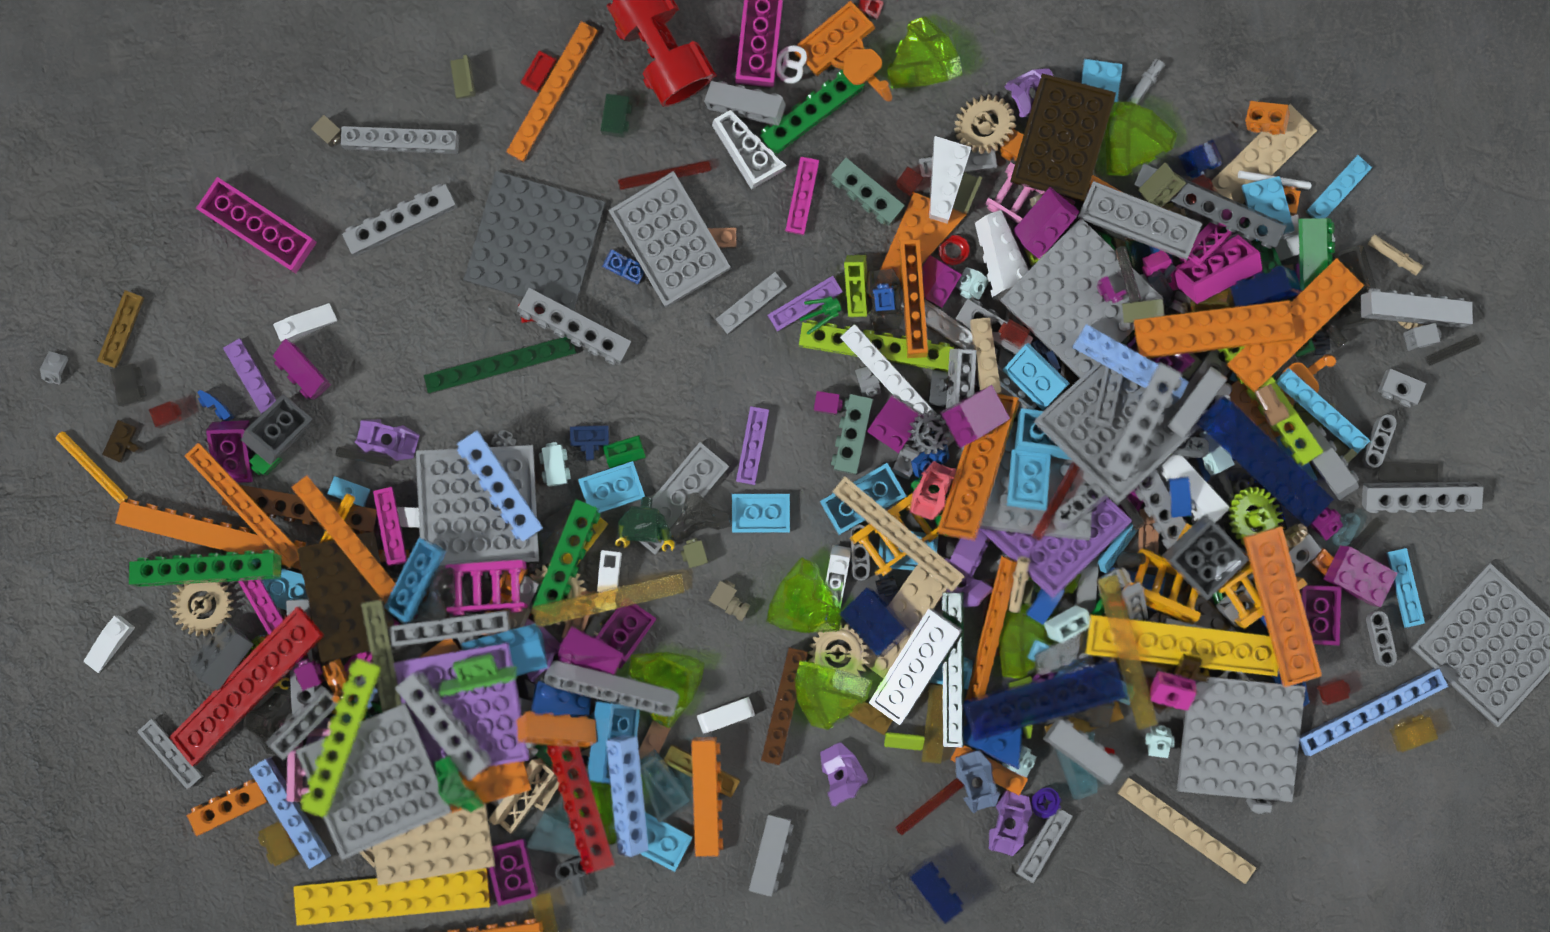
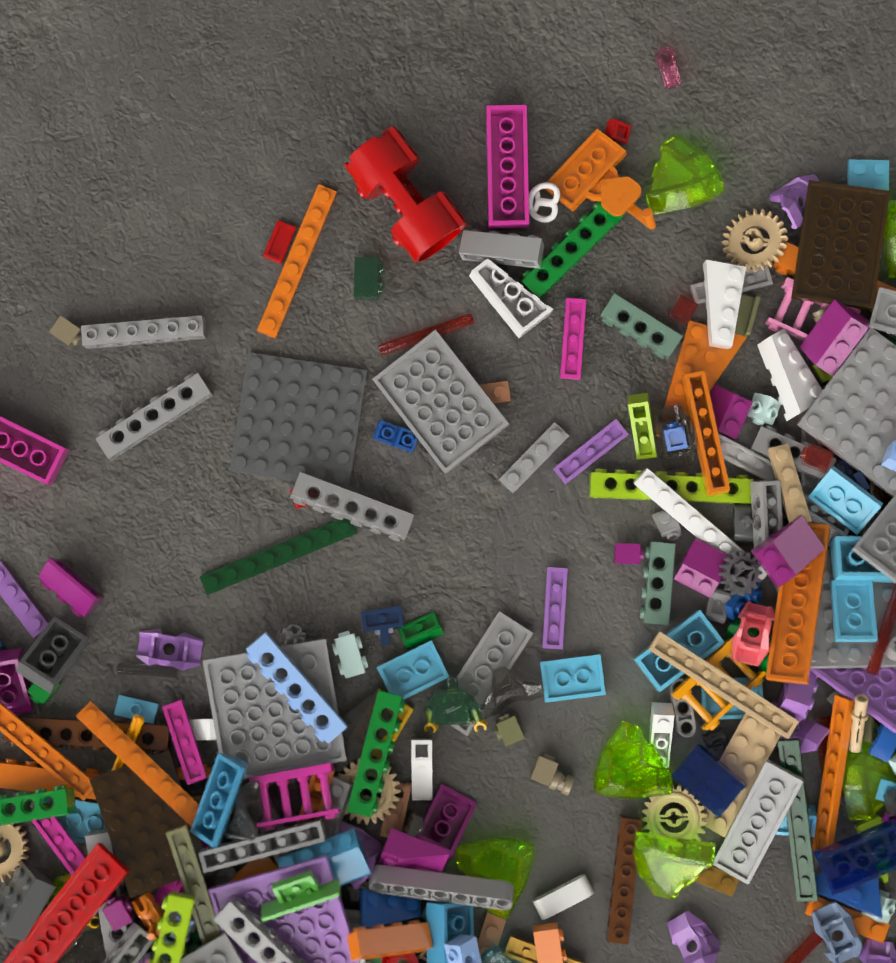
camera: 10 degrees left, 0 degrees up
white slope [273,303,337,342] -> none
olive panel [450,55,476,99] -> none
clear yellow plate [532,573,685,627] -> none
green plant [799,296,841,335] -> none
lime slope [884,732,925,750] -> none
clear yellow plate [921,684,943,764] -> none
red piece [939,235,970,266] -> none

